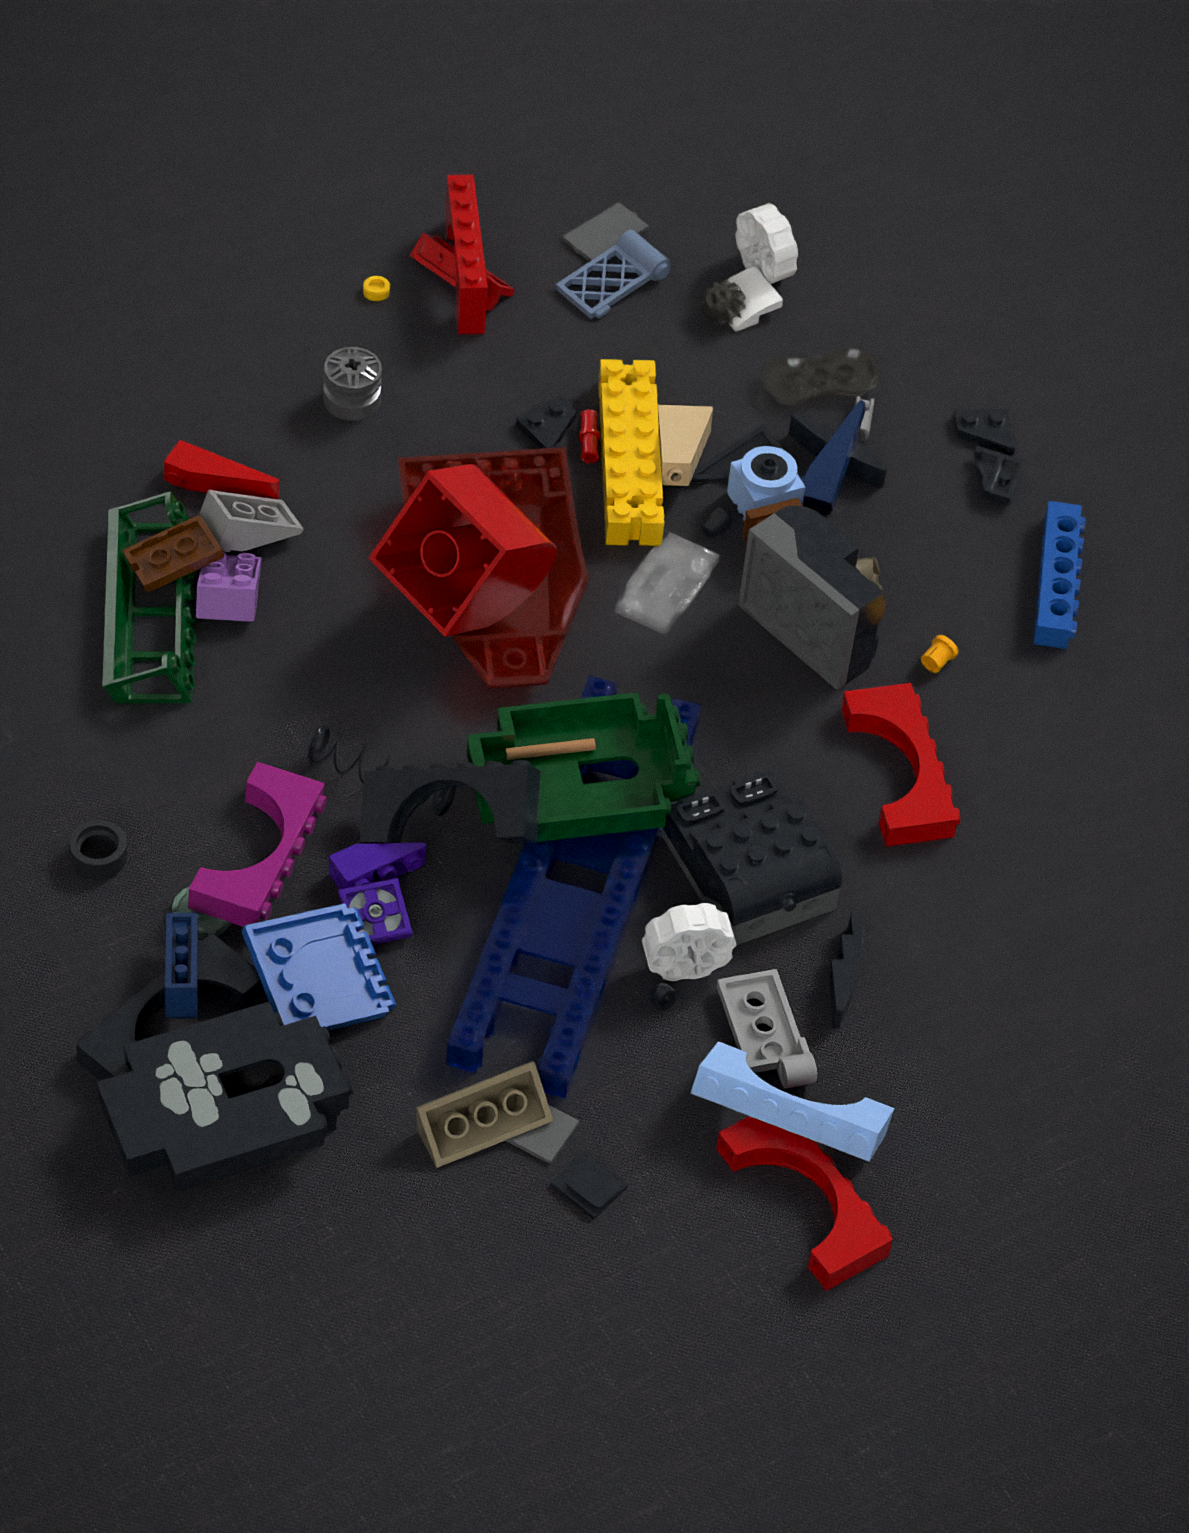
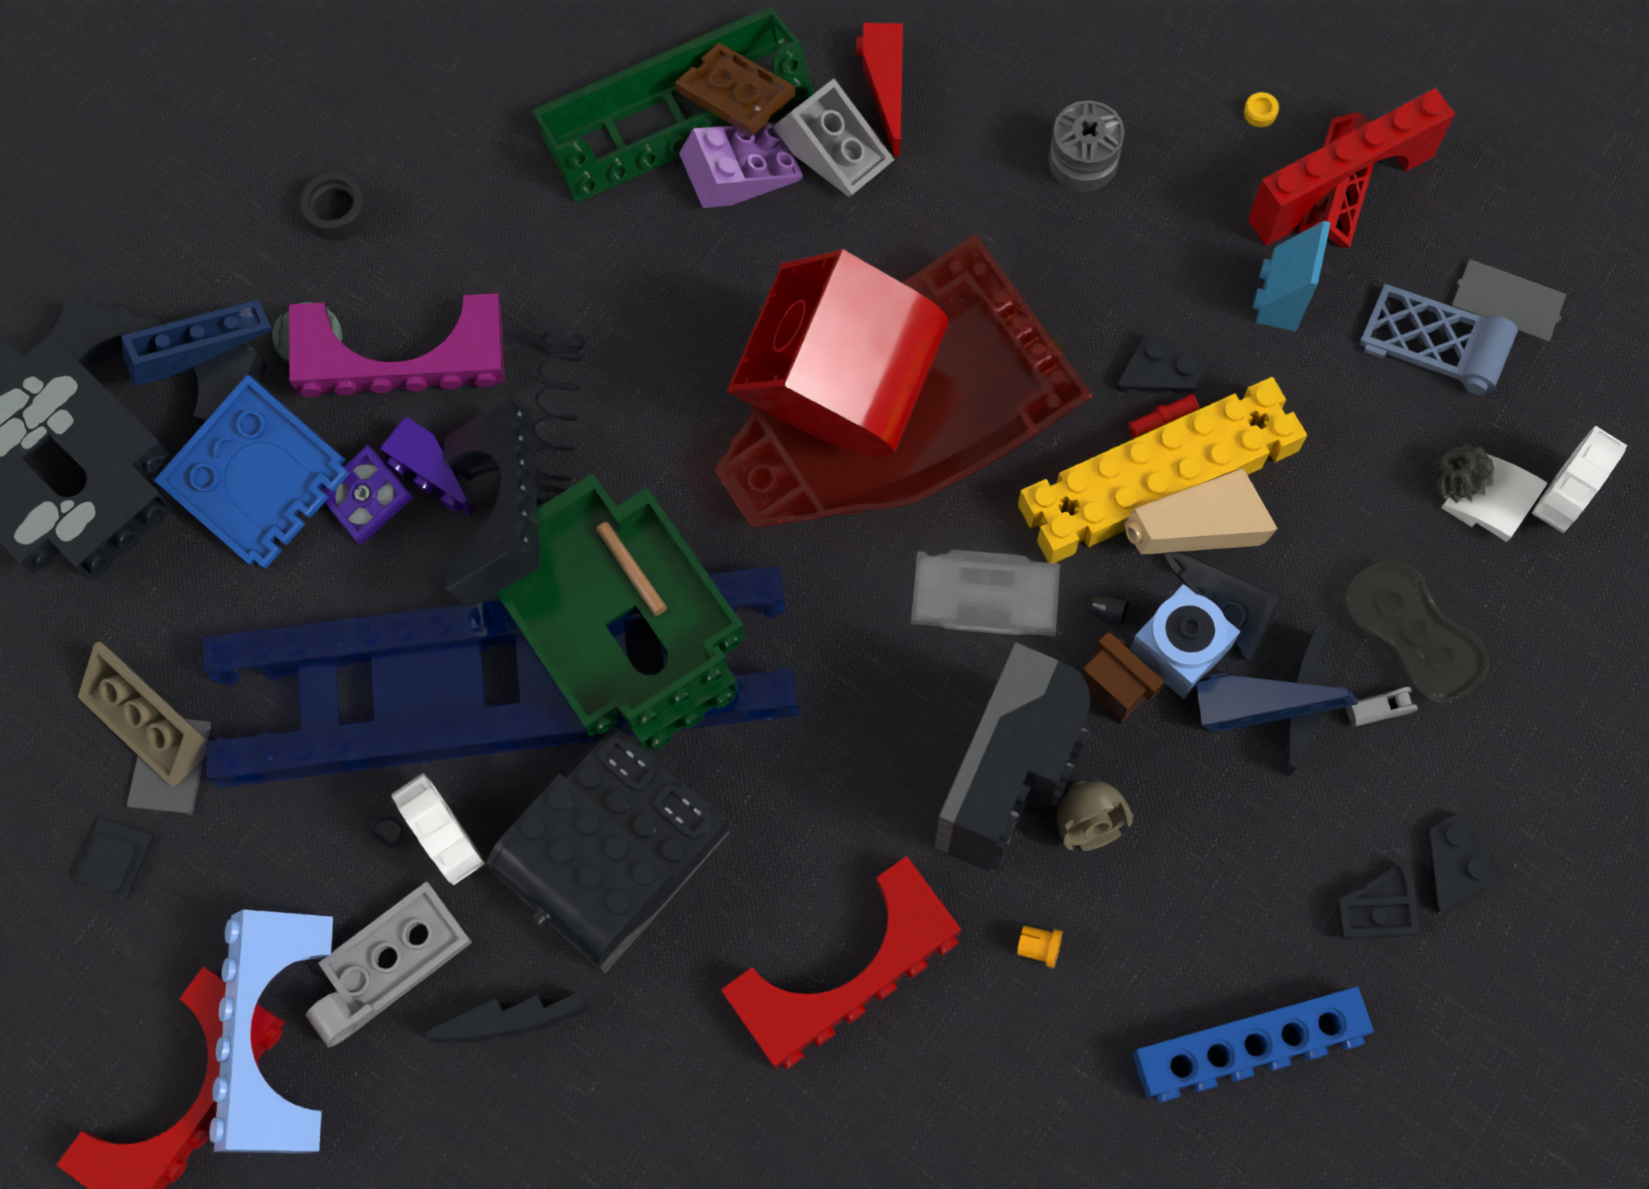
camera: 75 degrees right, 20 degrees up
none -> dark azure slope [1253,221,1331,331]

